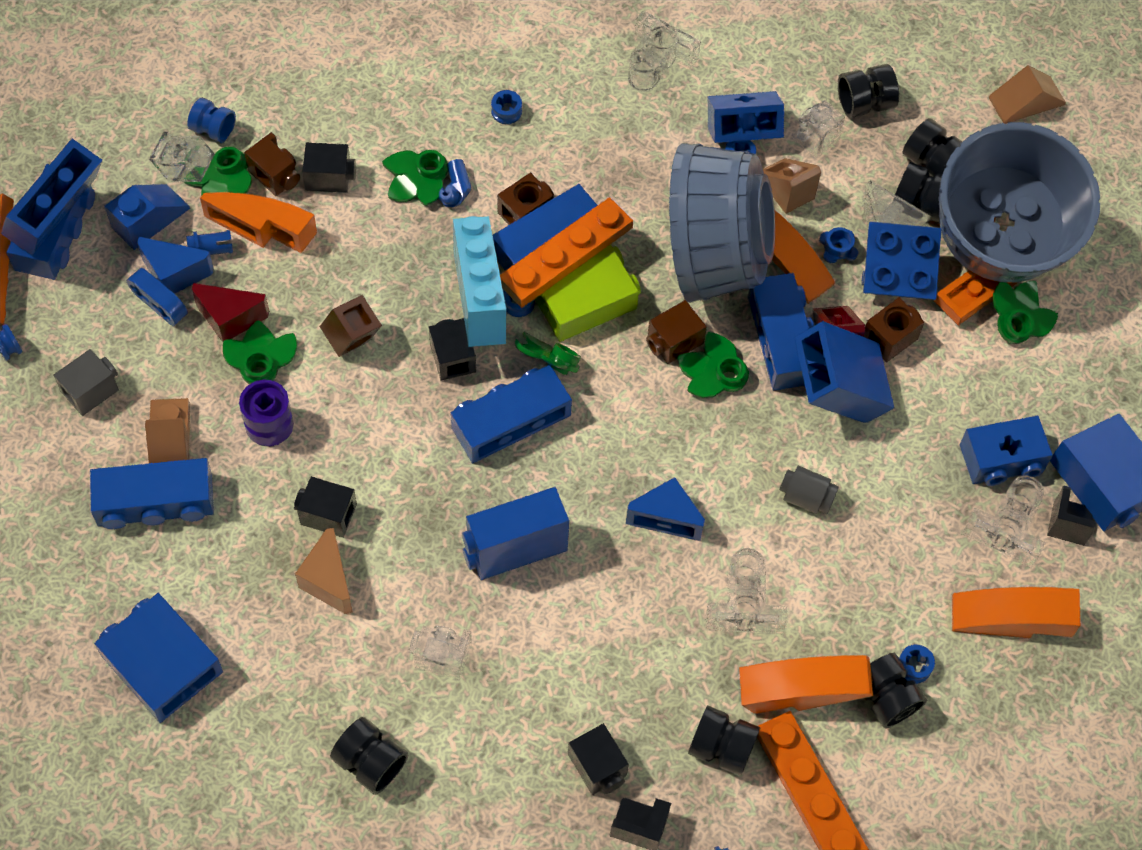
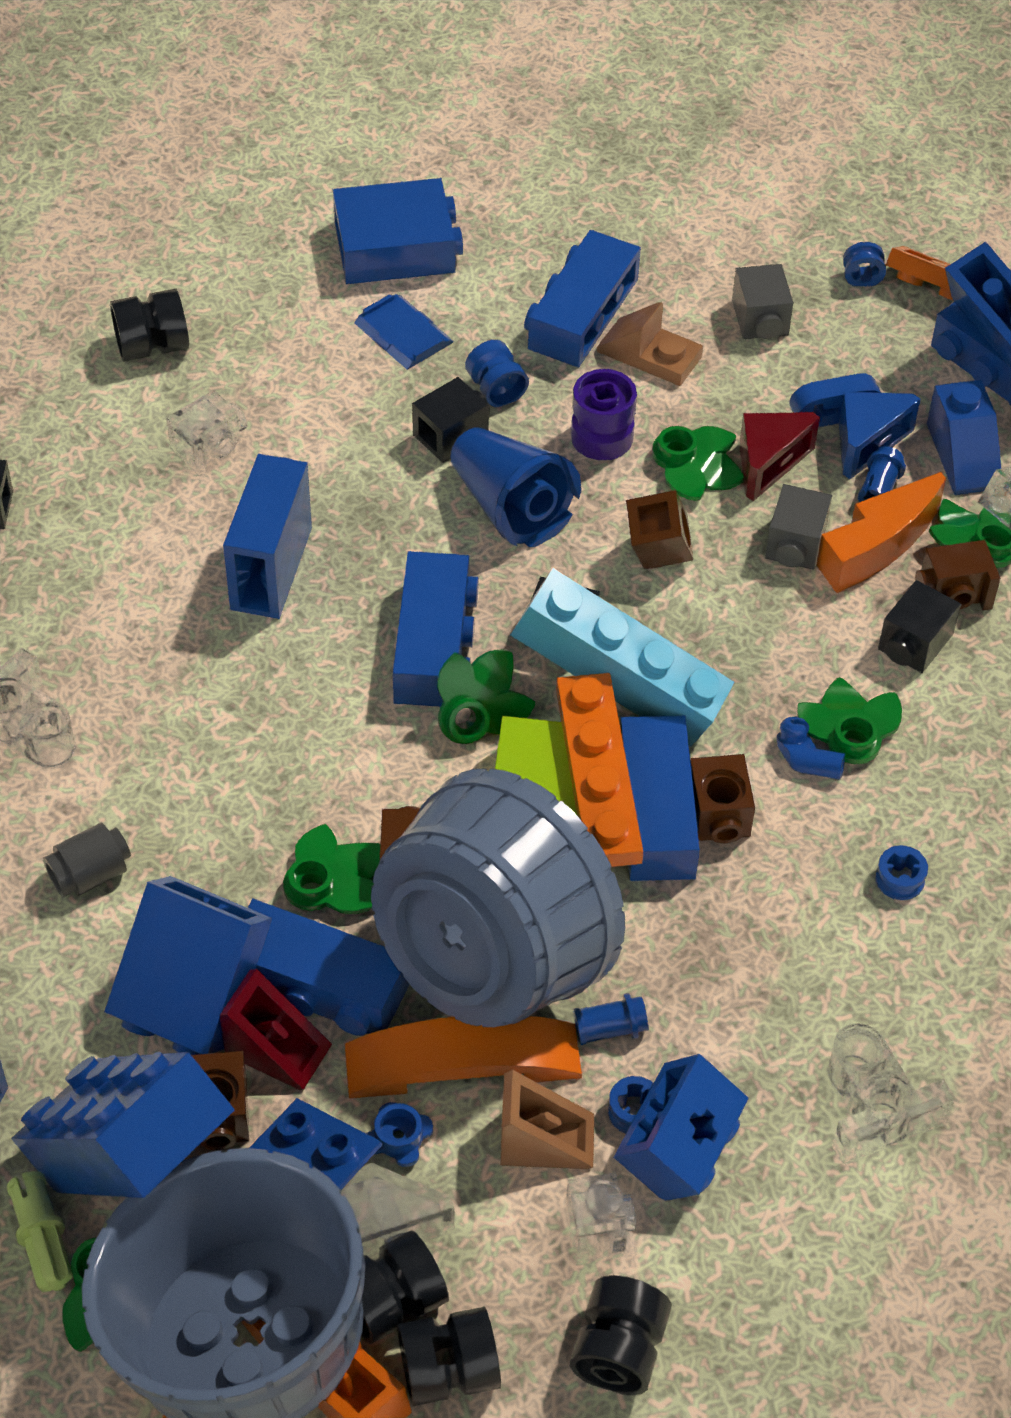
camera: 125 degrees right, 10 degrees down
medium nougat slope [295,528,353,614] -> none
blue slope [626,477,705,541] -> none
none -> yellowish green axle [6,1171,73,1292]
none -> blue brick [11,1051,235,1198]
none -> blue piece [354,294,454,370]
none -> blue cone [450,427,582,547]
none -> blue wheel [465,340,529,407]
none -> dark grey brick [765,484,832,570]

